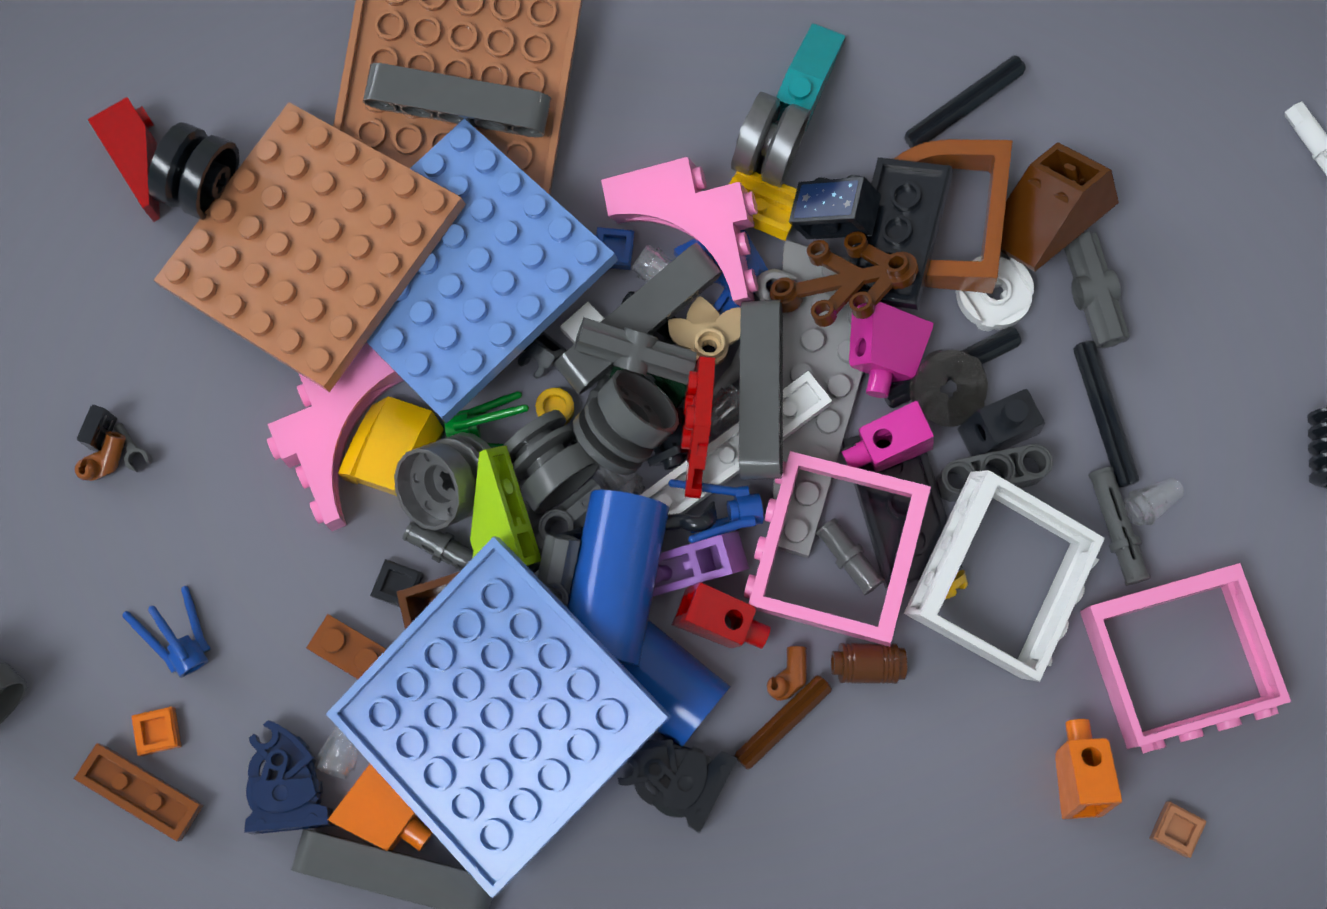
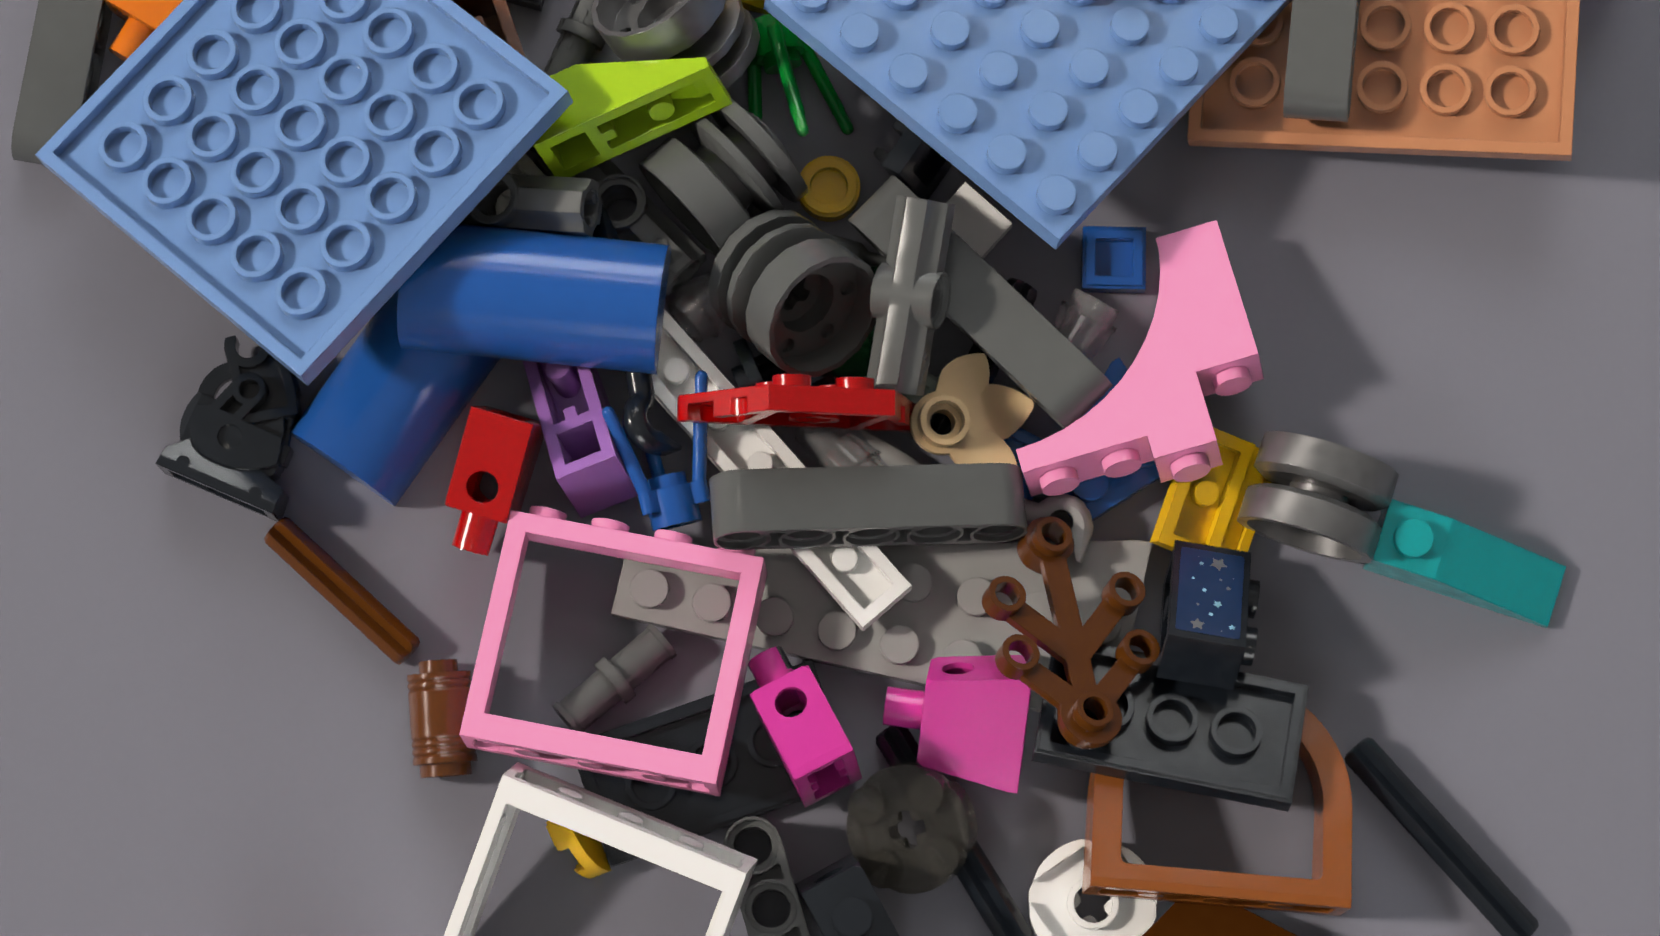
camera: 90 degrees right, 5 degrees up
dark orange arm [766,646,807,701] -> none

